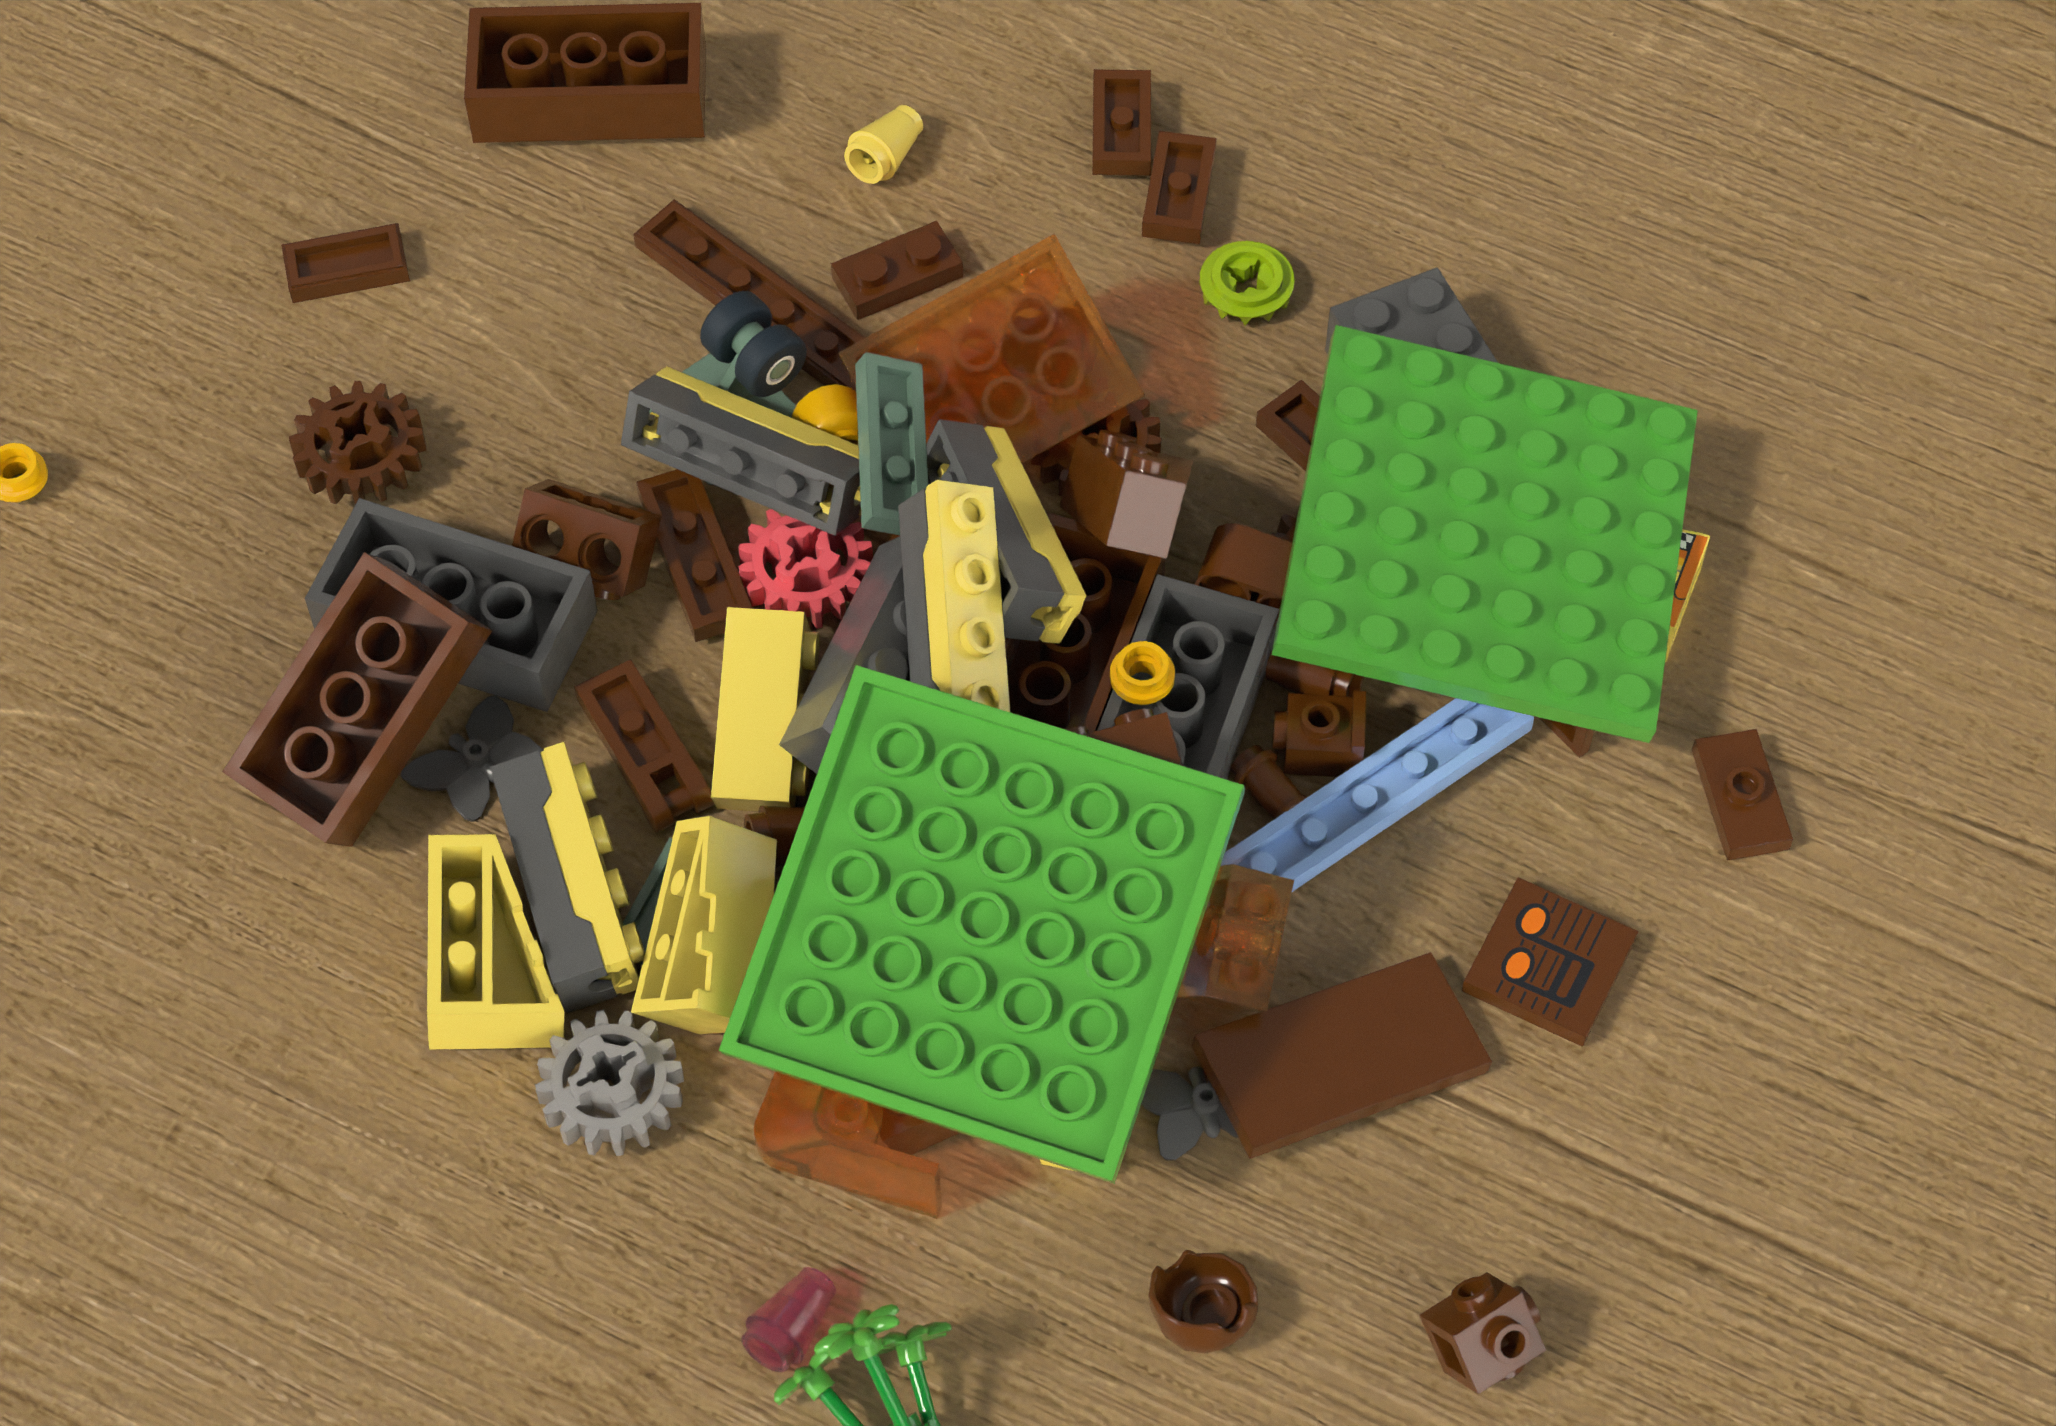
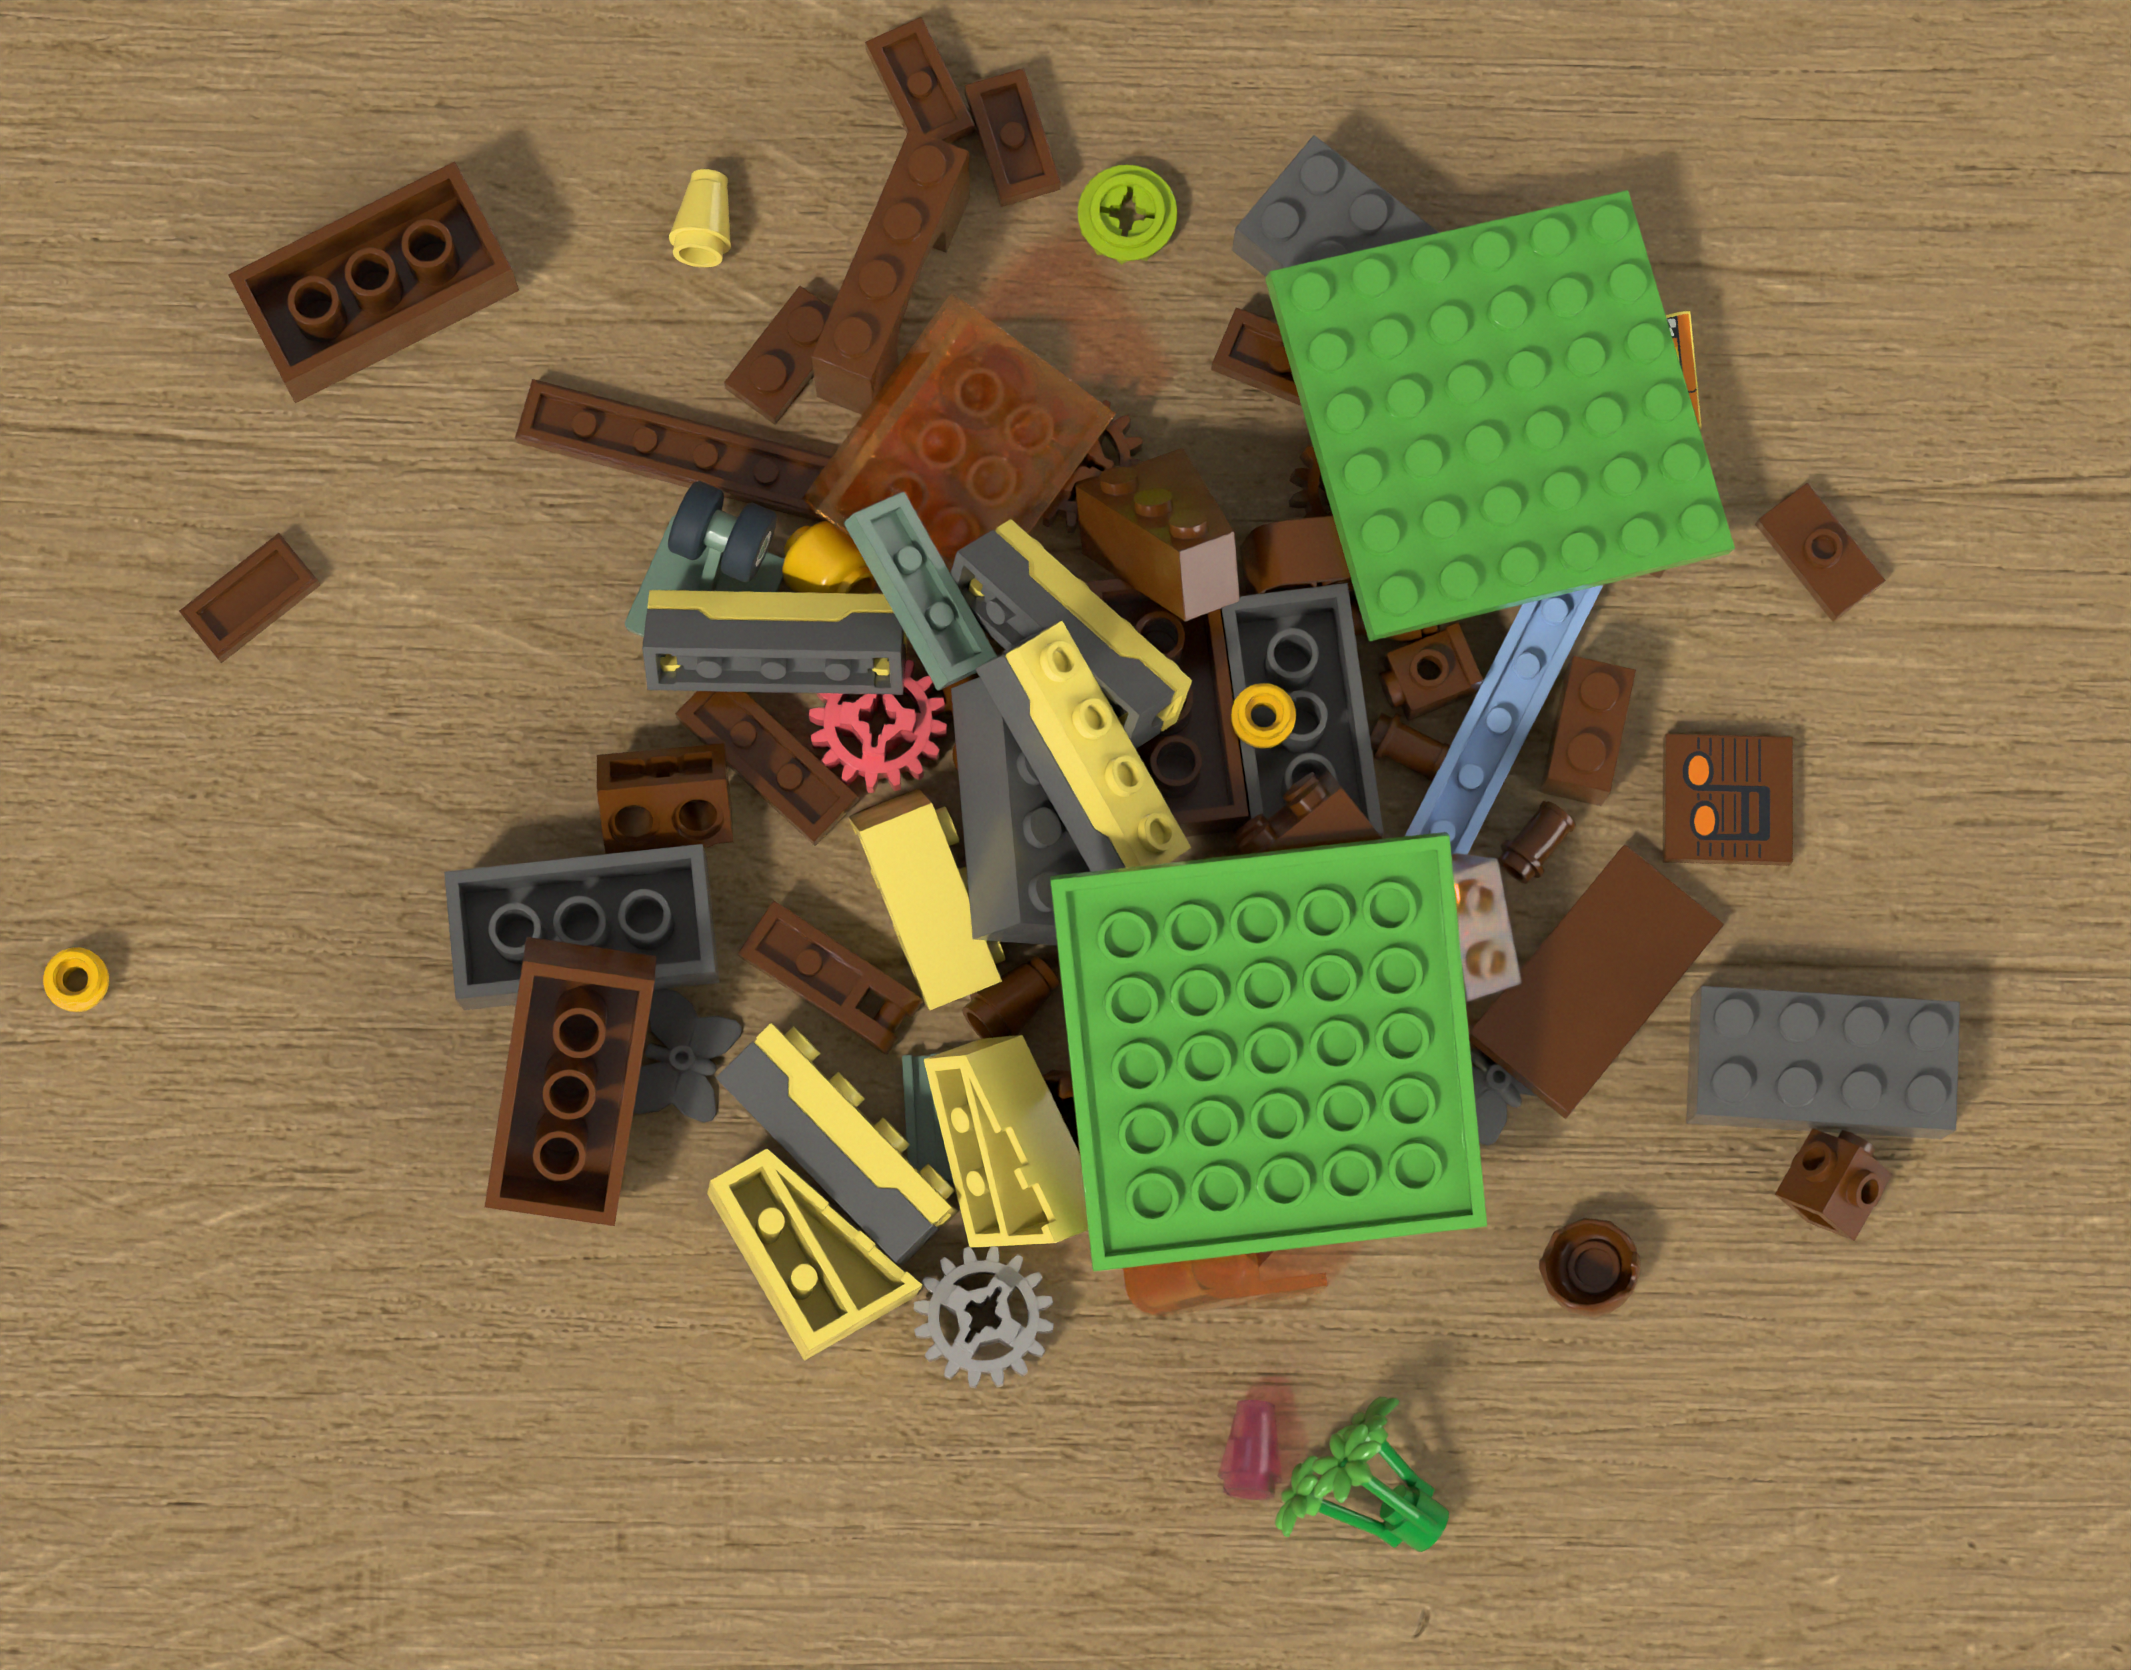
camera: 30 degrees left, 20 degrees up
reddish brown gear [289,381,427,505] -> none
none -> reddish brown arch [811,128,970,420]
none -> reddish brown pin [1497,801,1576,884]
none -> reddish brown brick [1539,656,1636,806]
none -> dark grey brick [1686,986,1960,1139]

